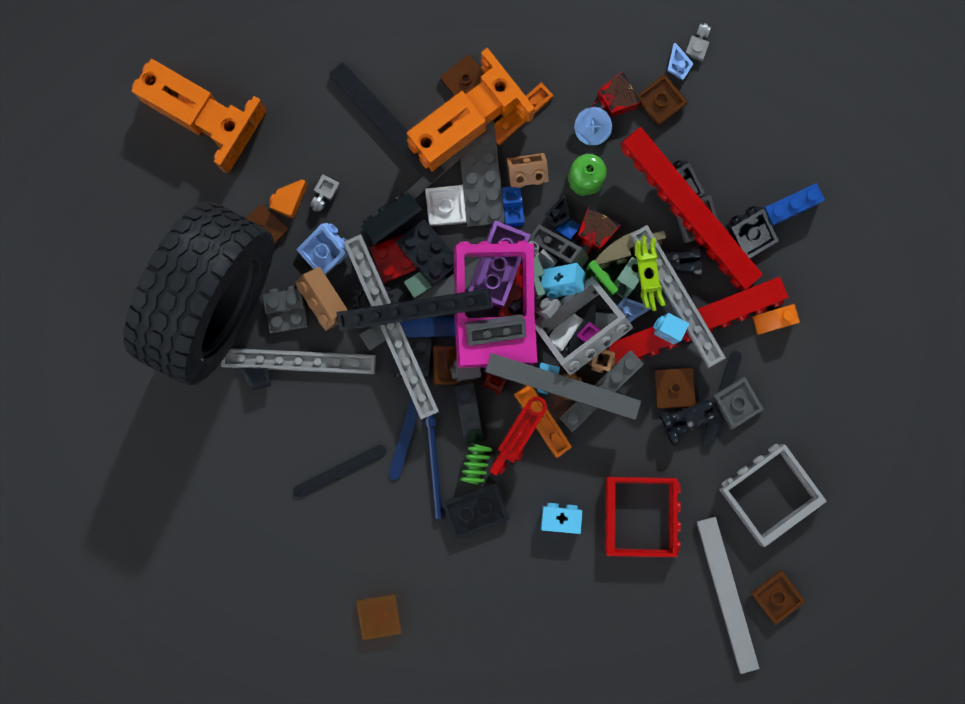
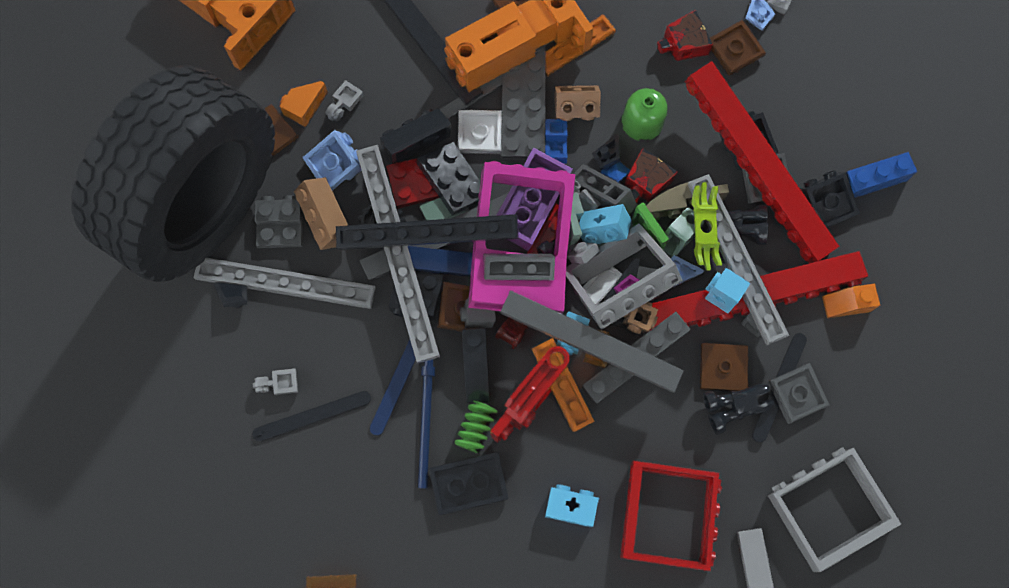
camera: 10 degrees right, 10 degrees down
light blue tile [574,107,612,145] -> none
none -> light grey plate [252,368,298,395]

